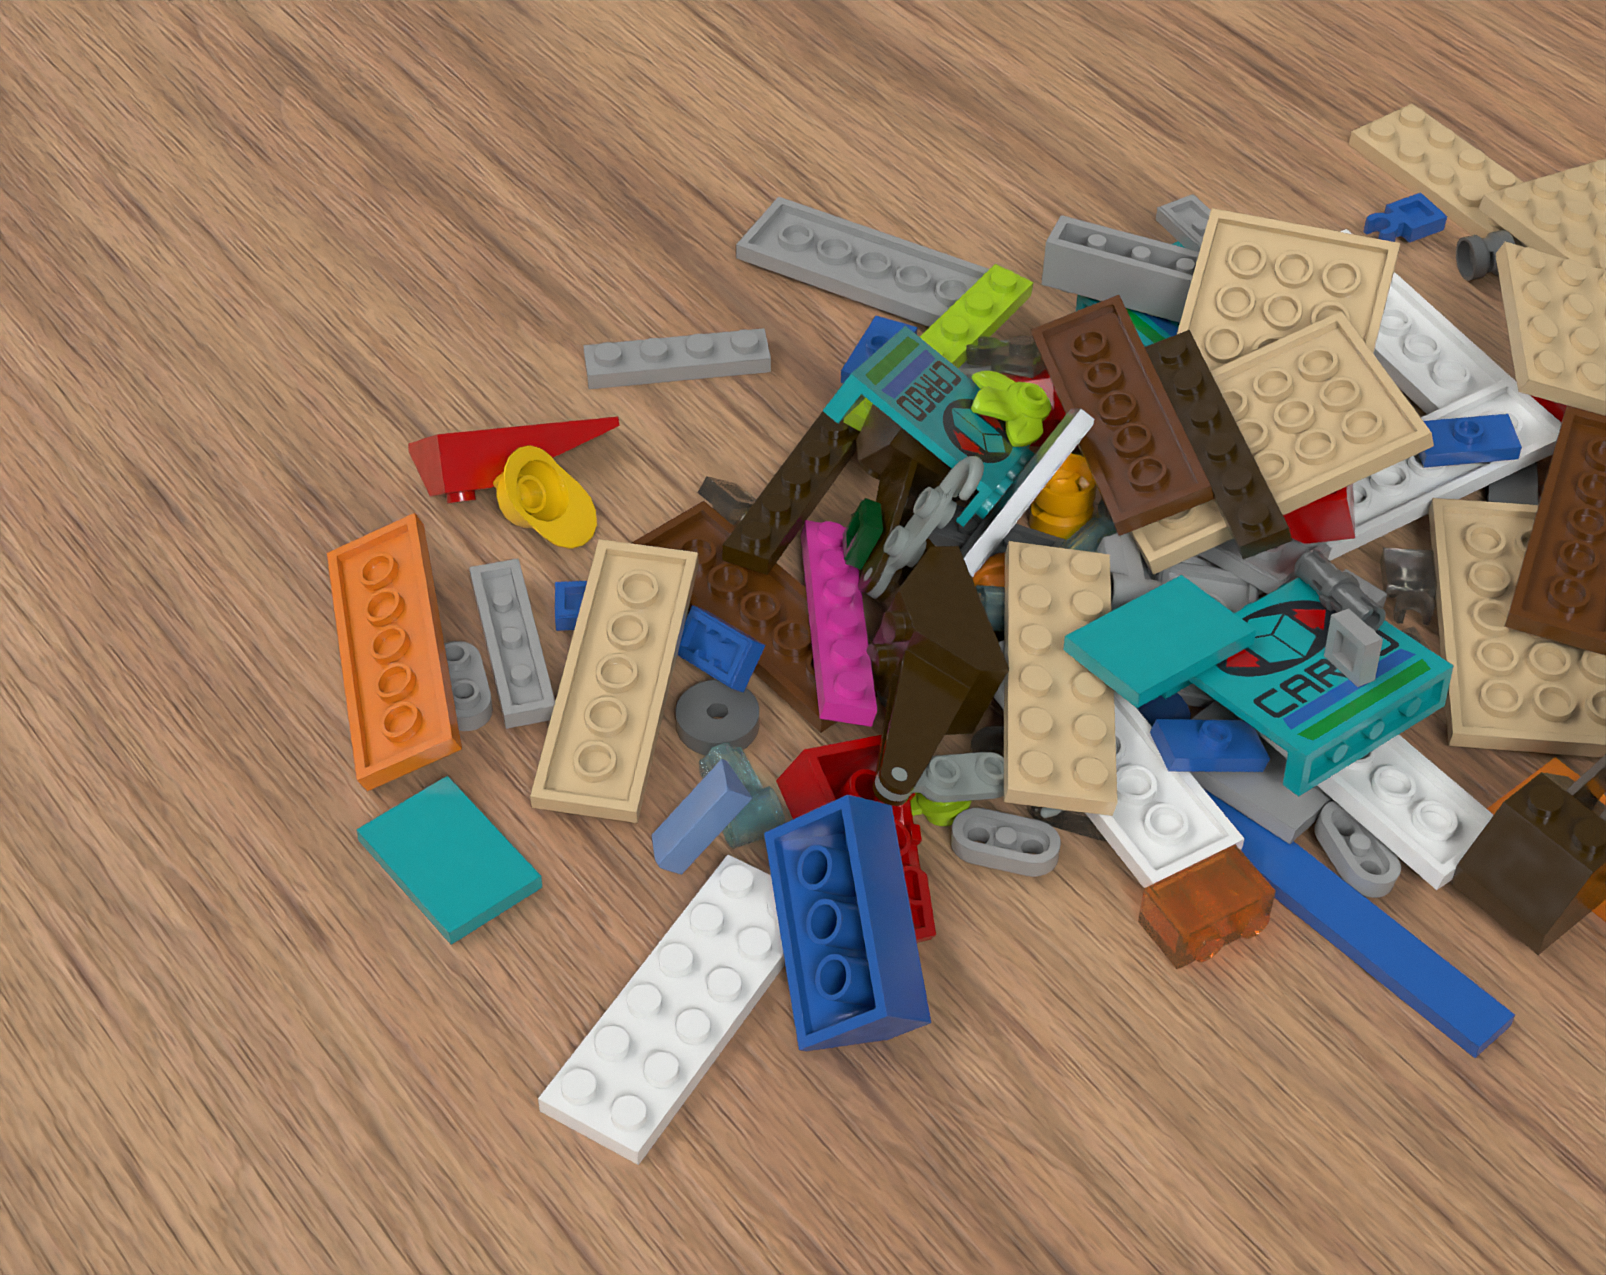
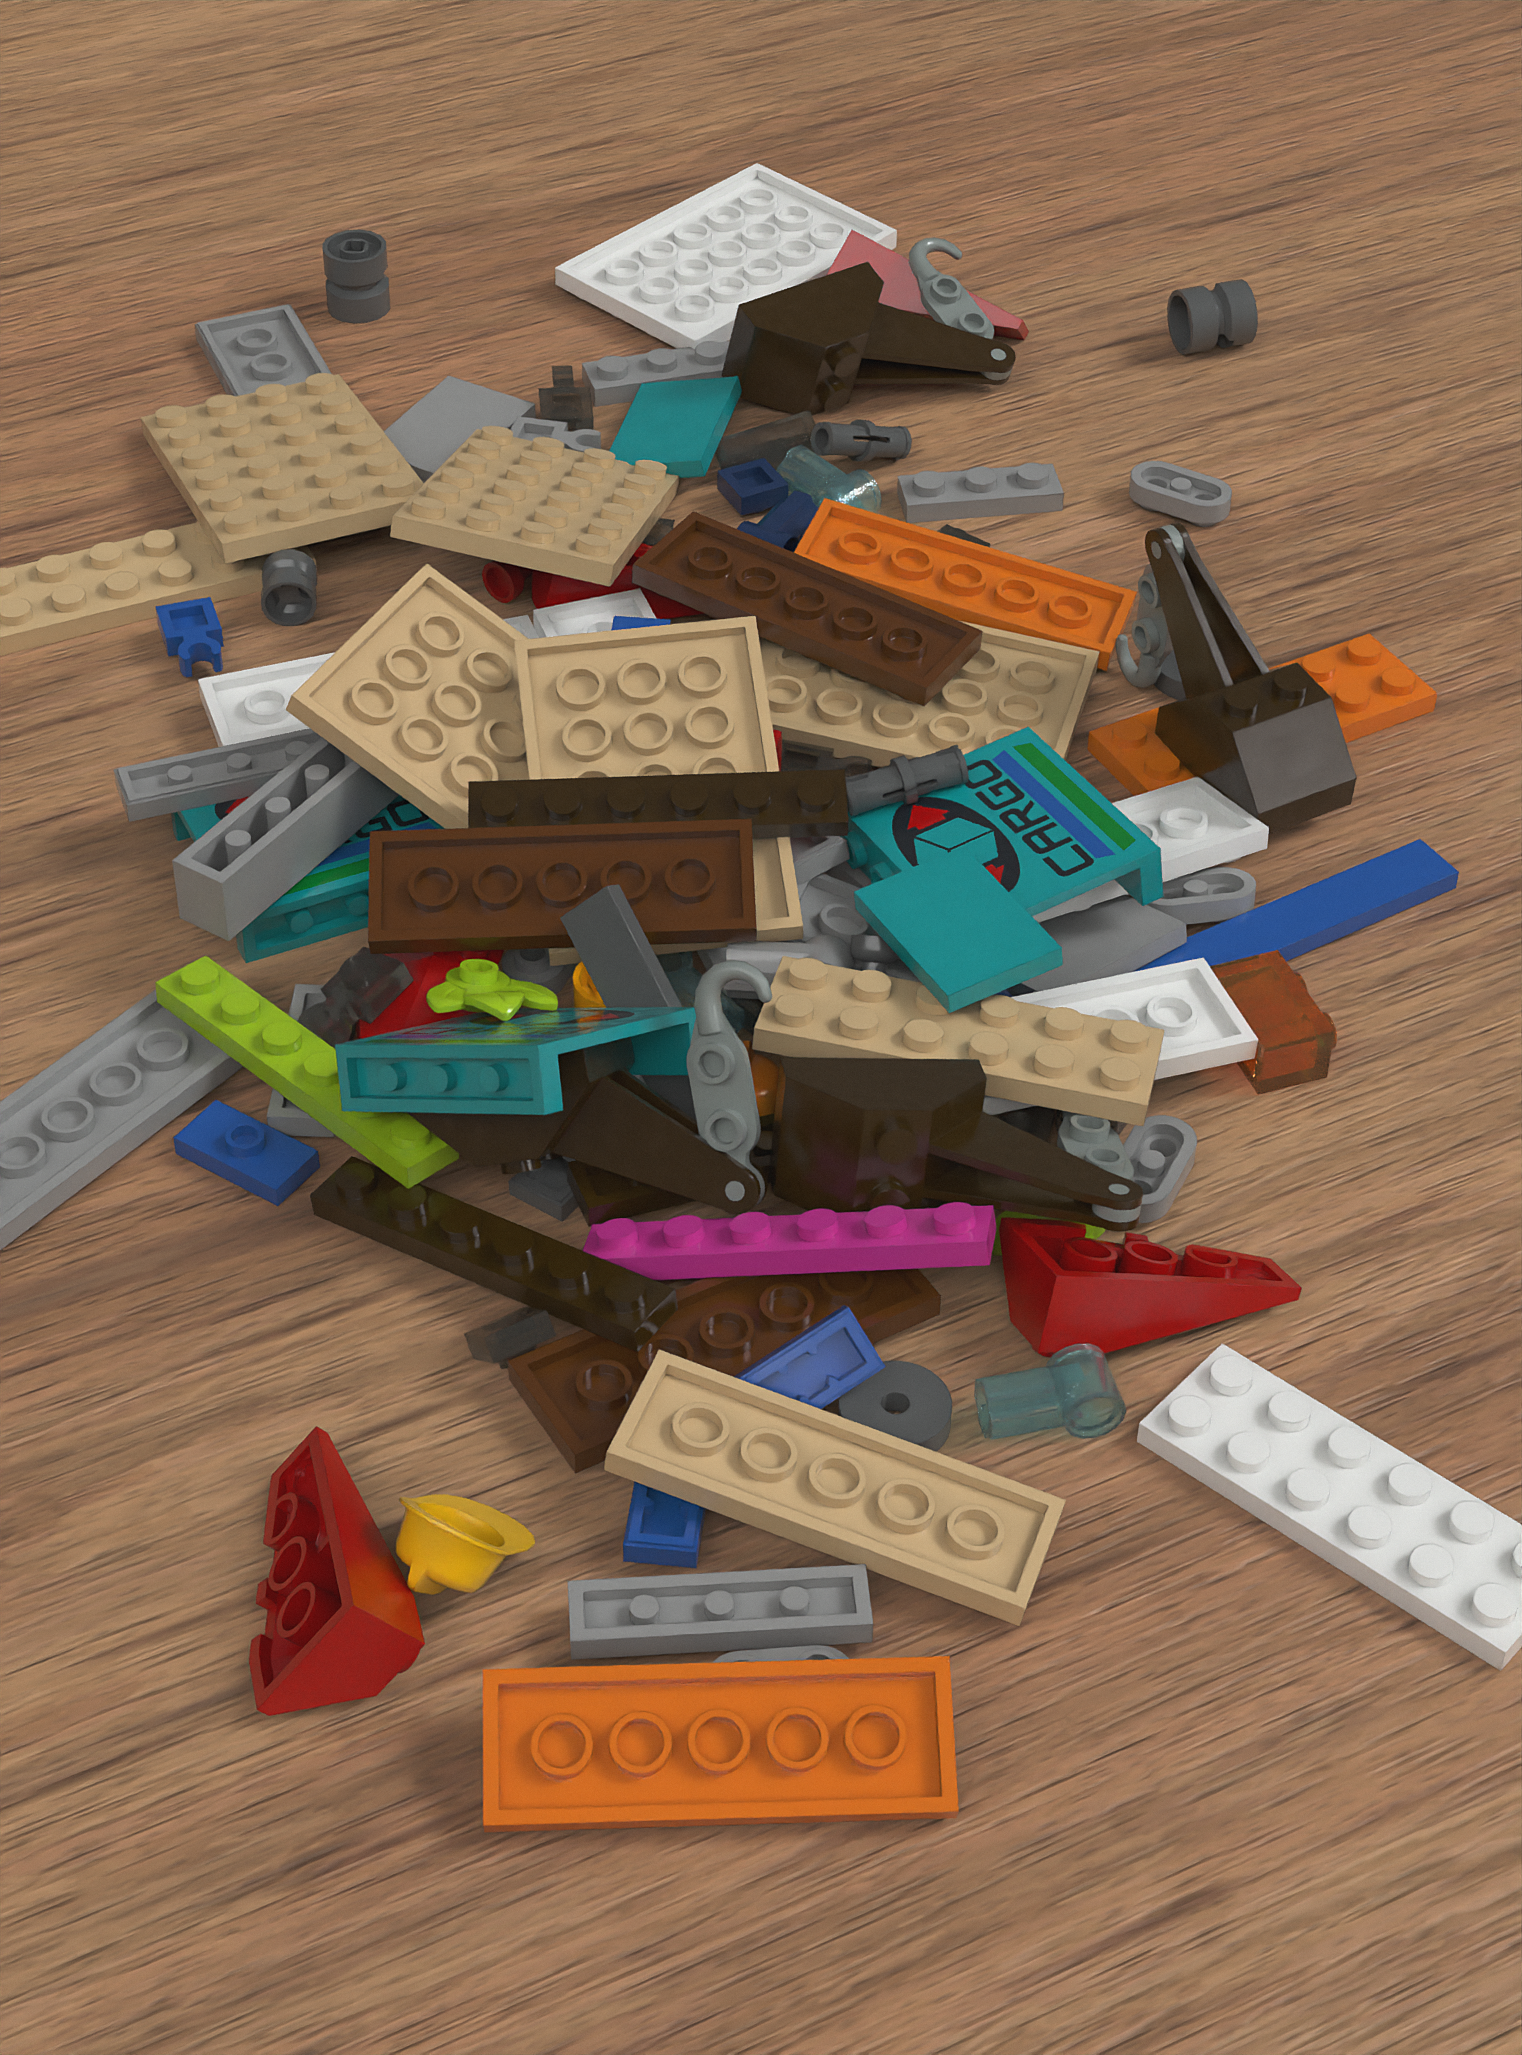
camera: 80 degrees left, 5 degrees down
teal tile [356,776,543,945] -> none
light grey plate [583,328,771,389] -> none
medium blue slope [651,759,752,875] -> none
blue slope [764,795,931,1051] -> none
dark green tile [843,498,883,569] -> none
blue plate [1150,719,1270,772] -> none
light grey plate [1324,608,1383,687] -> none

